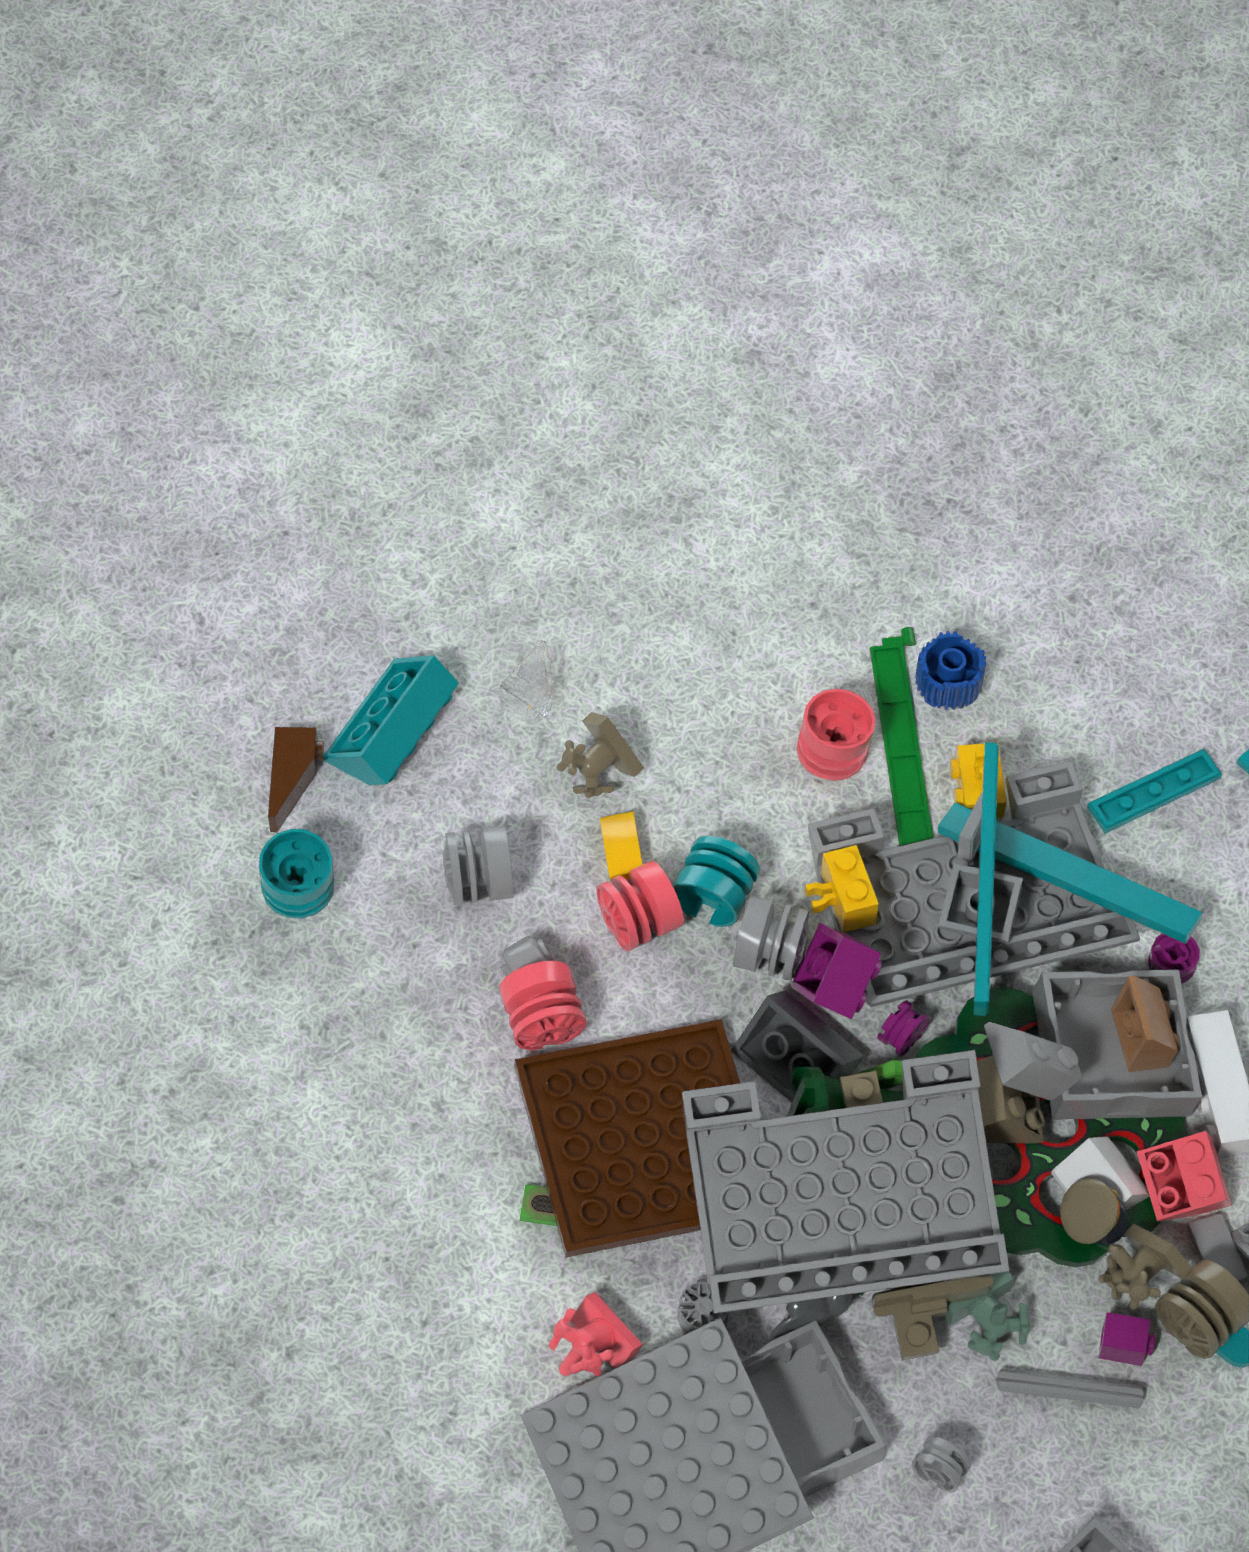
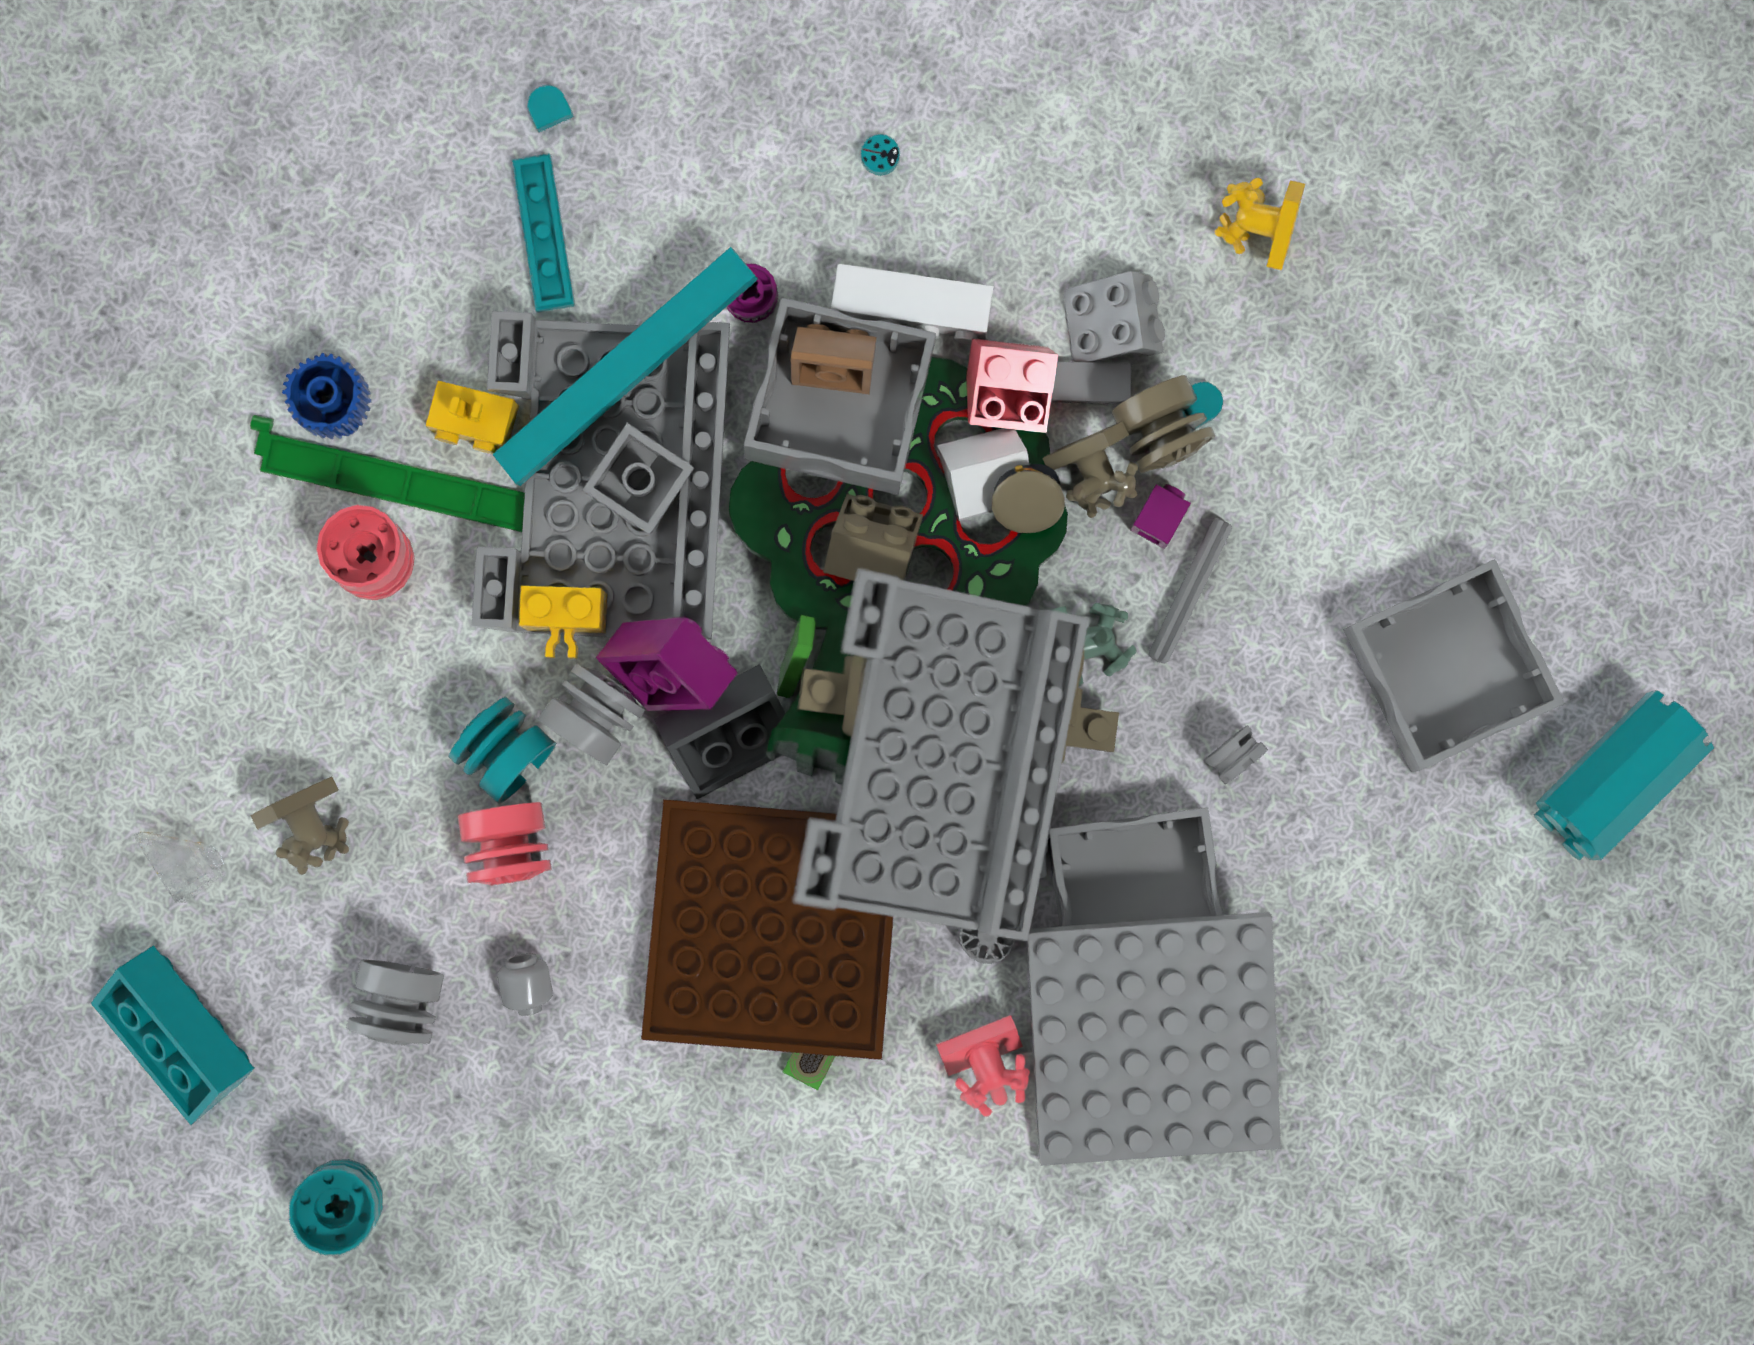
camera: 65 degrees left, 25 degrees up
reddish brown slope [268,727,324,832] -> none
coral wheel [499,961,586,1051] -> none
yellow slope [600,811,643,882] -> none
magenta wheel [877,1000,931,1057] -> none
light grey tile [958,792,982,862] -> none
teal tile [973,742,999,1016] -> none
light grey slope [984,1022,1082,1101] -> none

